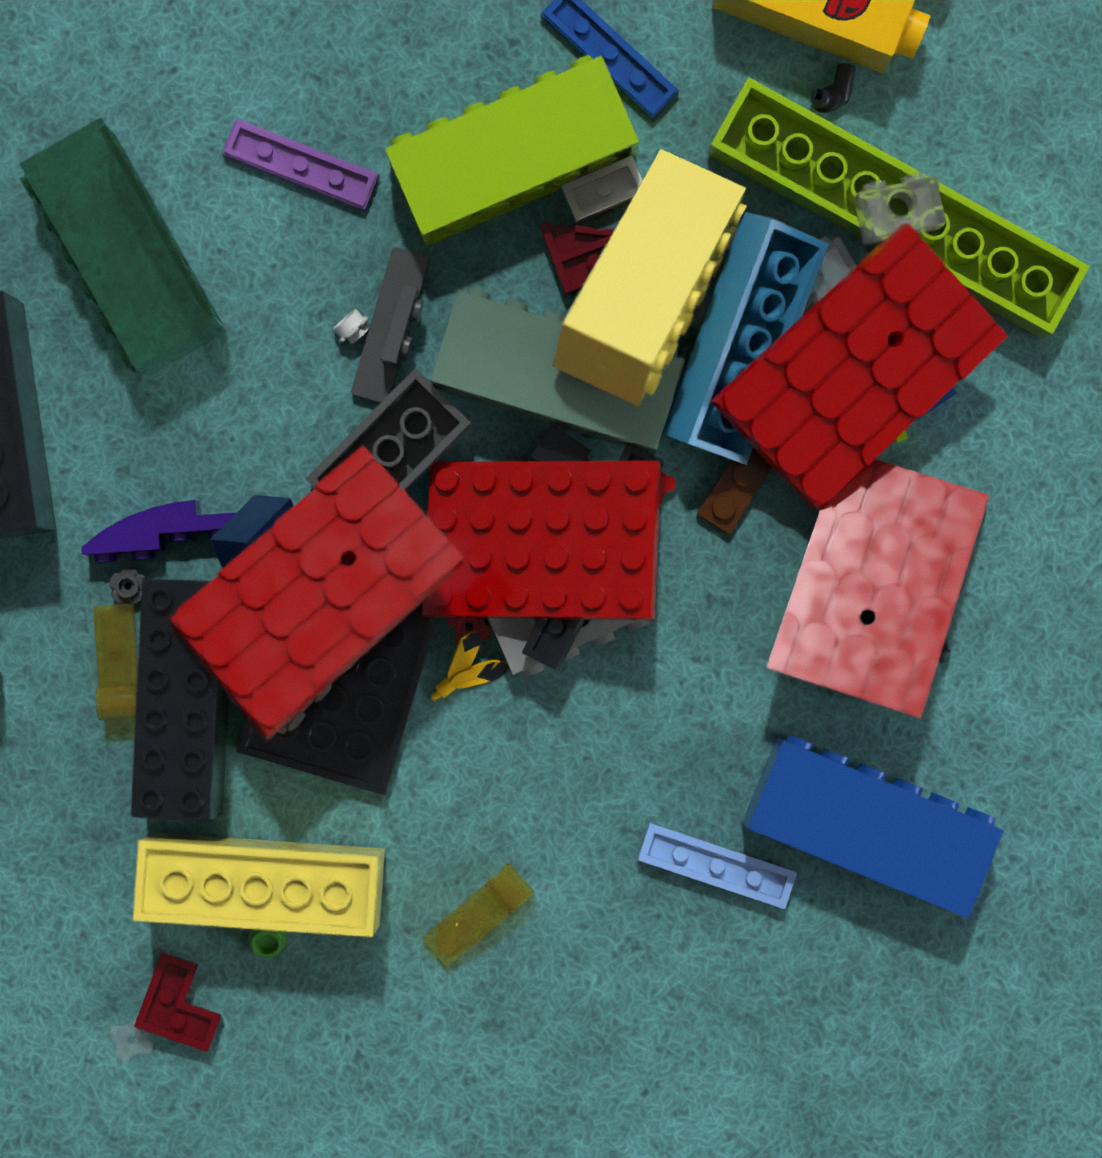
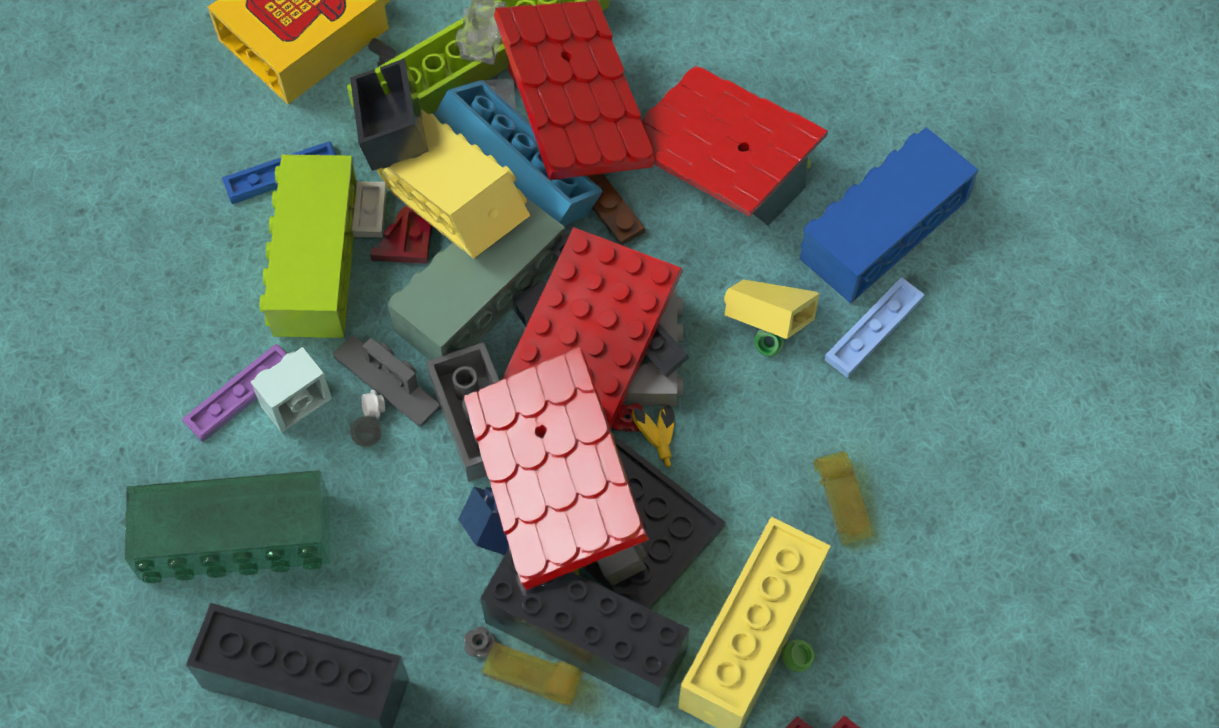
camera: 70 degrees left, 25 degrees down
dark purple slope [81,500,236,563] -> none
none -> light aqua brick [251,347,332,433]
none -> black piece [350,59,428,171]
none -> clear smoke plate [350,416,382,447]
none -> light yellow slope [724,279,820,339]
none -> green plate [754,329,785,356]

